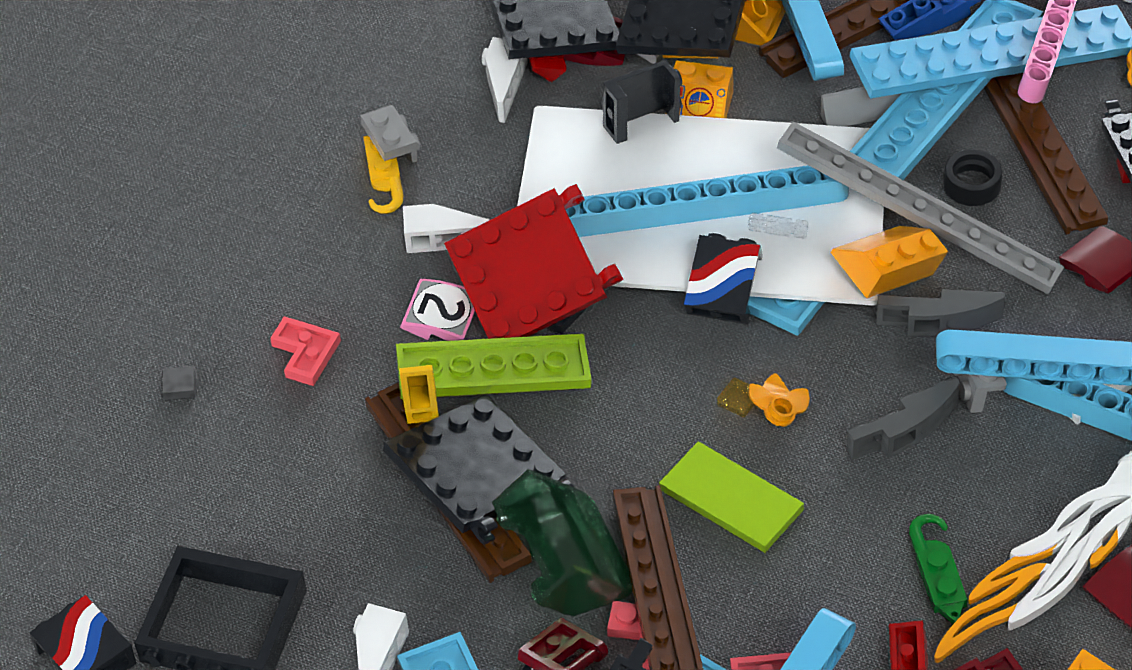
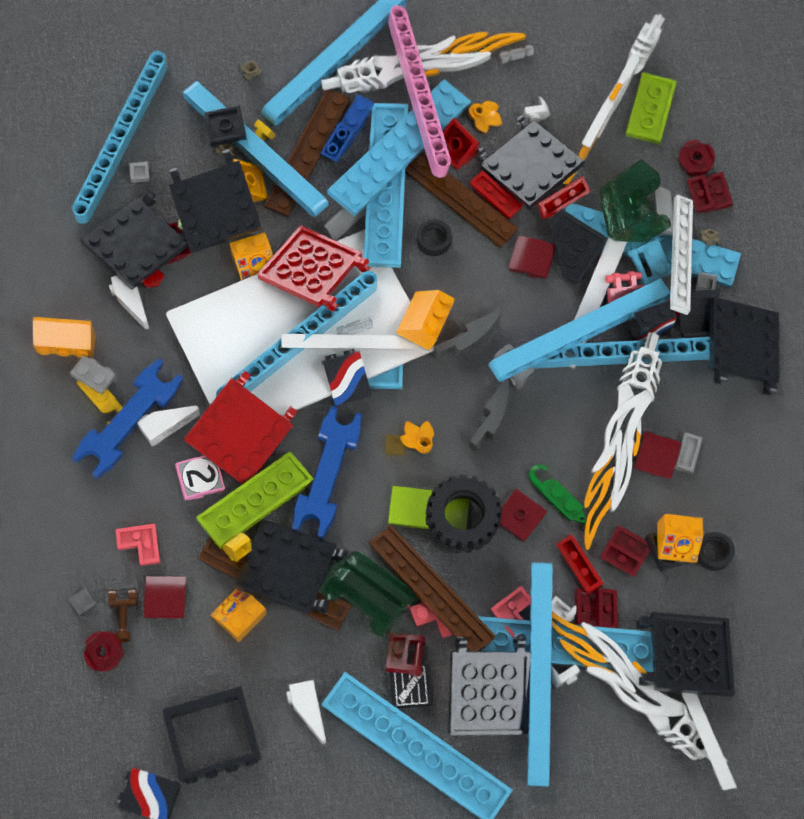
camera: 40 degrees left, 20 degrees up
black panel [603,60,682,144] -> none
light grey plate [777,121,1064,295] -> none
none -> light orange slope [33,317,96,358]
none -> blue piece [72,358,184,480]
none -> dark red plate [84,631,125,672]
none -> reddish brown bar [108,589,137,643]
none -> dark red slope [144,576,186,618]
none -> light orange slope [210,589,267,642]
none -> plate [257,225,370,311]
none -> white sticker [281,334,433,349]
none -> blue piece [292,405,362,540]
none -> black tyre [425,474,502,553]
none -> red slope [443,118,479,170]
none -> red plate [469,170,522,220]
none -> dark red plate [499,489,548,543]

